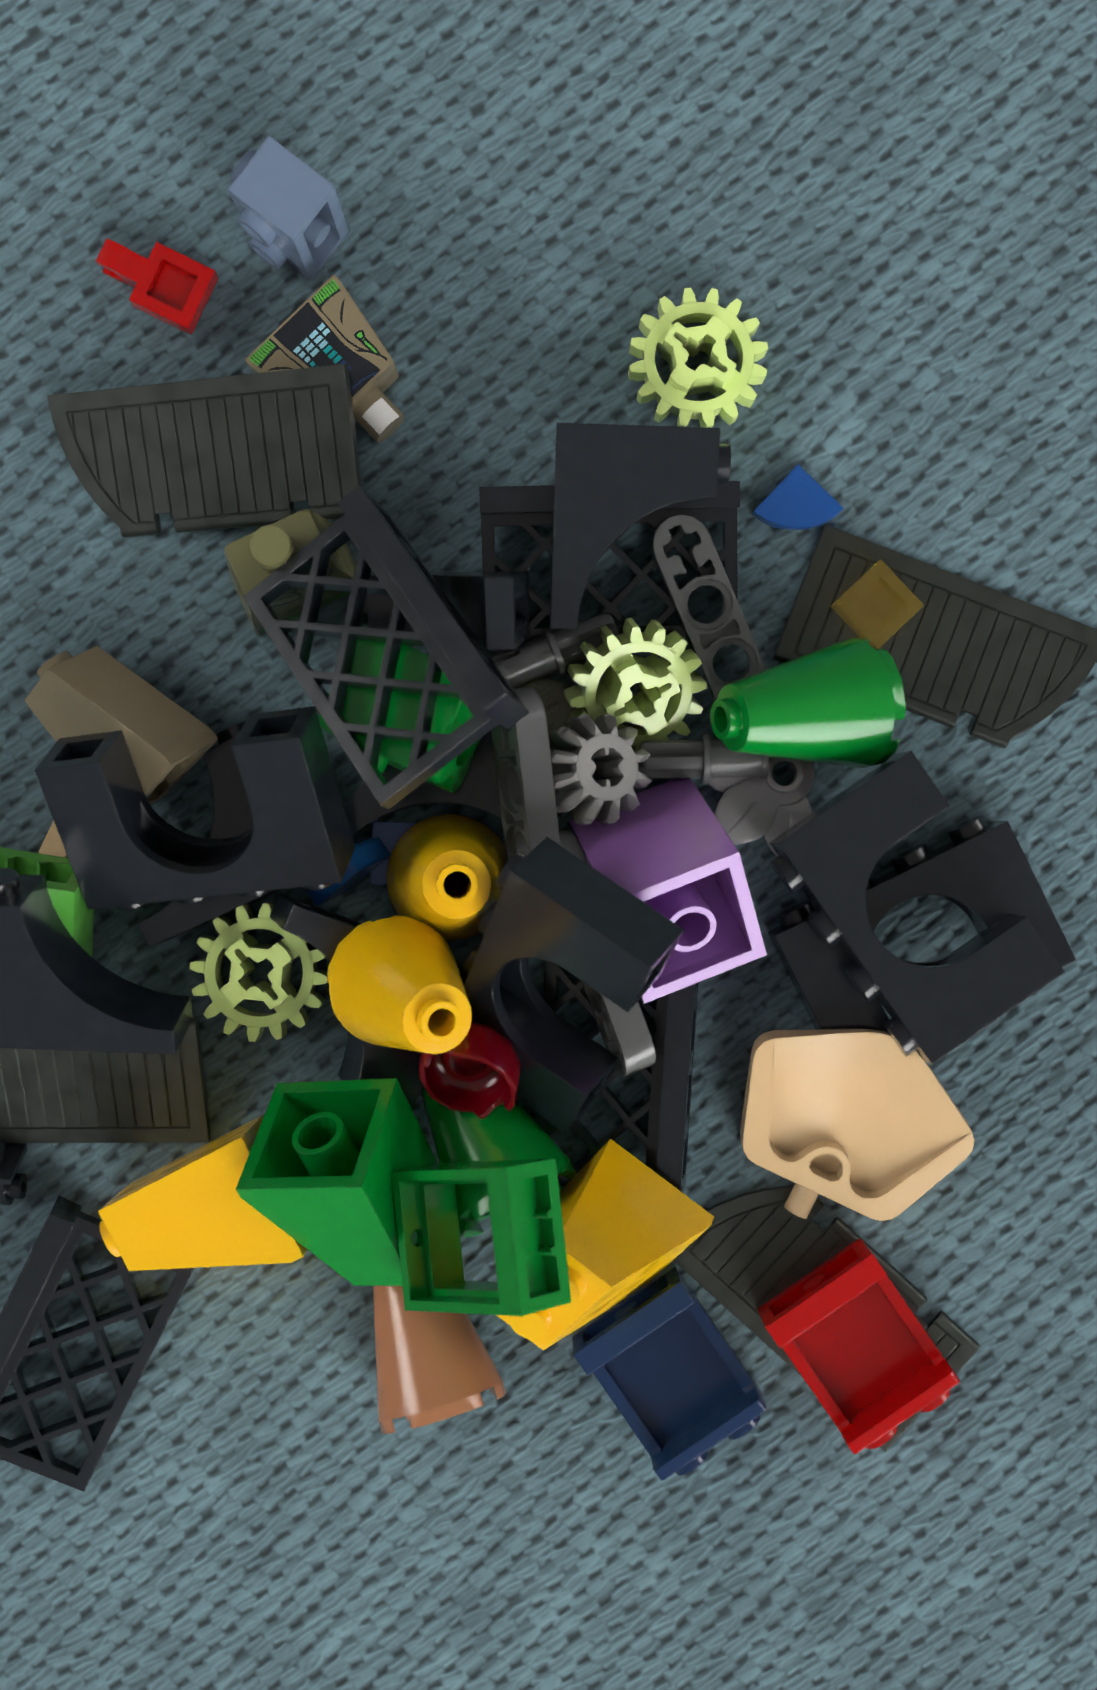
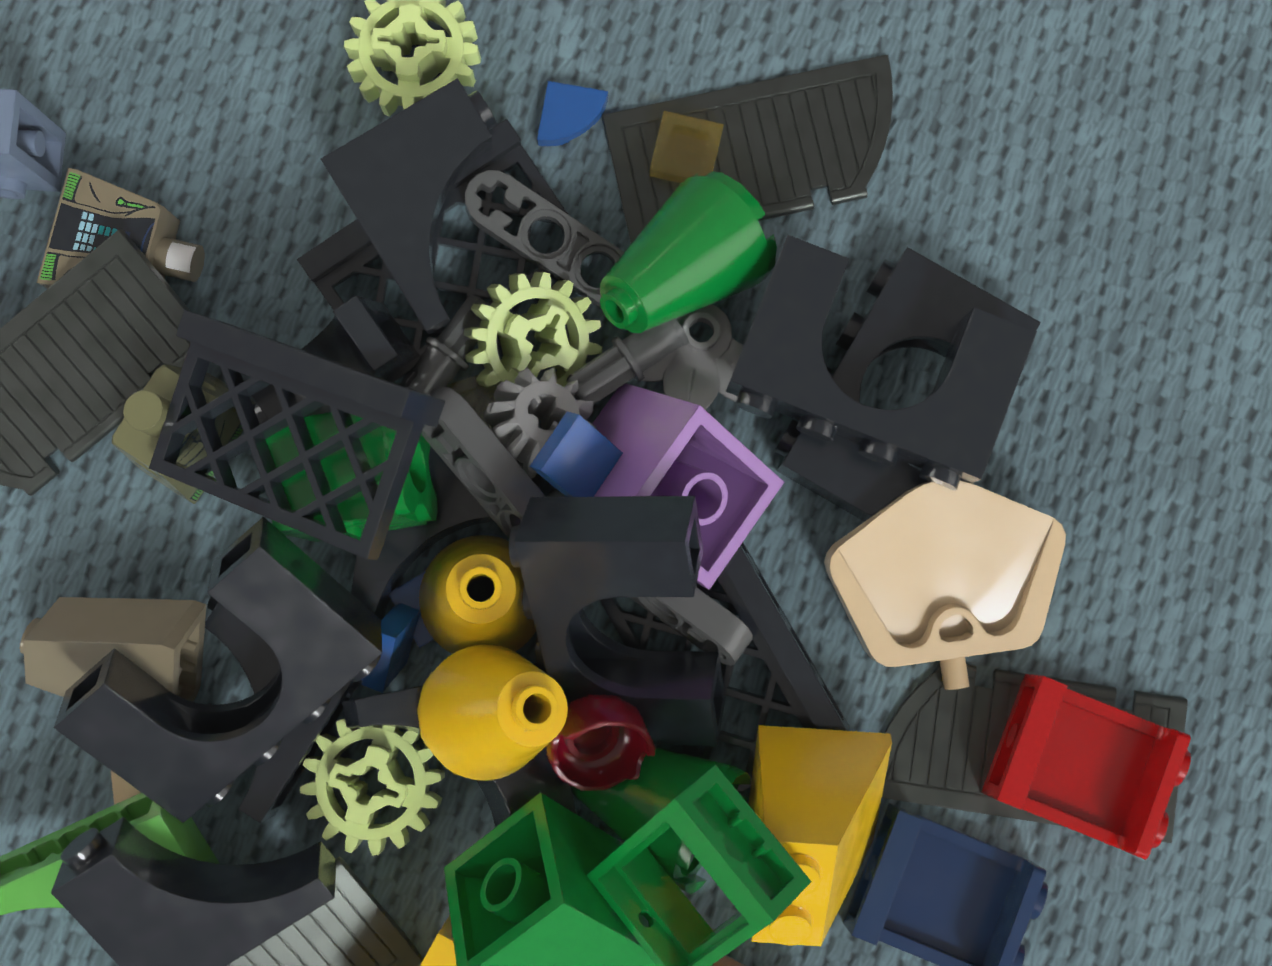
camera: 30 degrees left, 5 degrees down
none -> blue tile [530,411,623,497]

